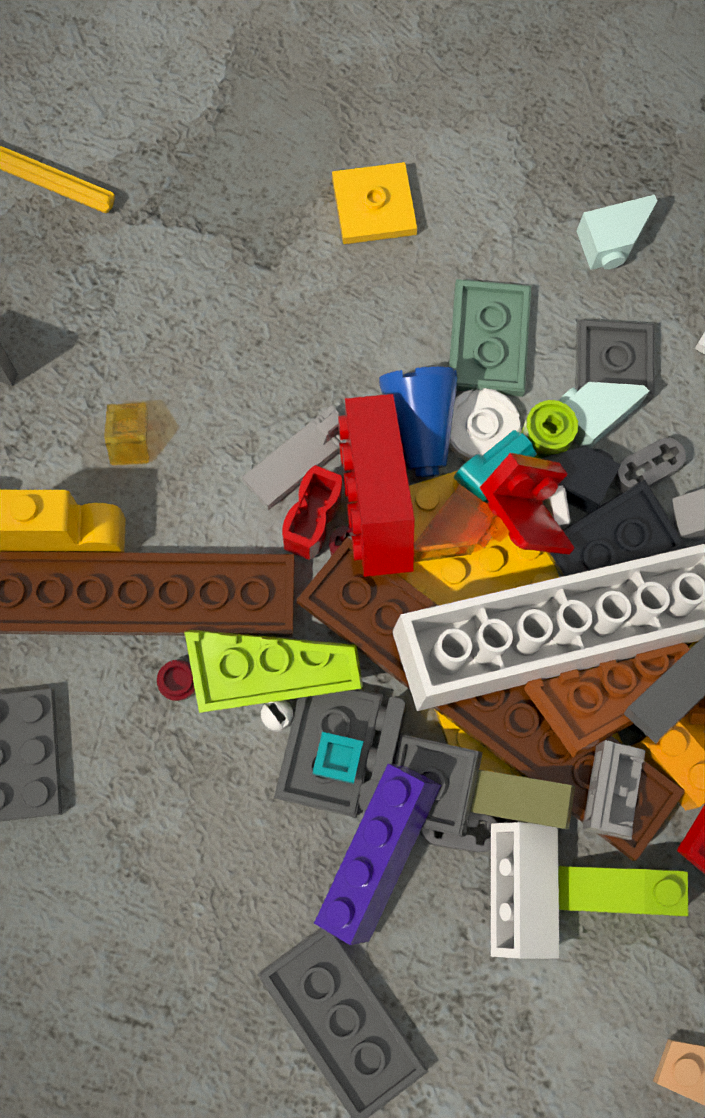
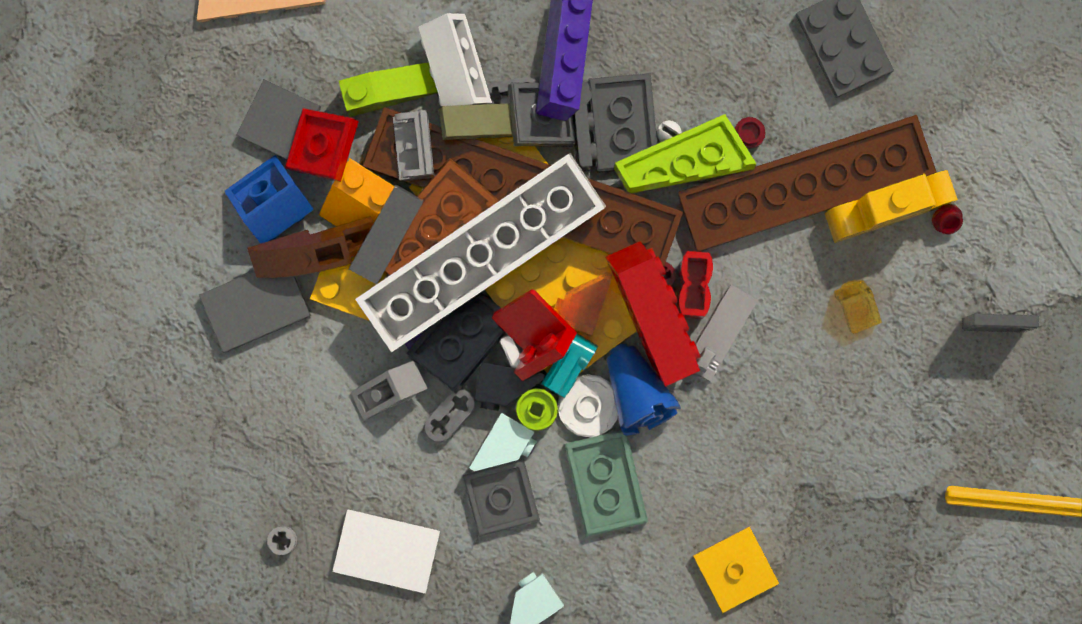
camera: 170 degrees right, 10 degrees up
teal plate [312,732,363,784] -> none

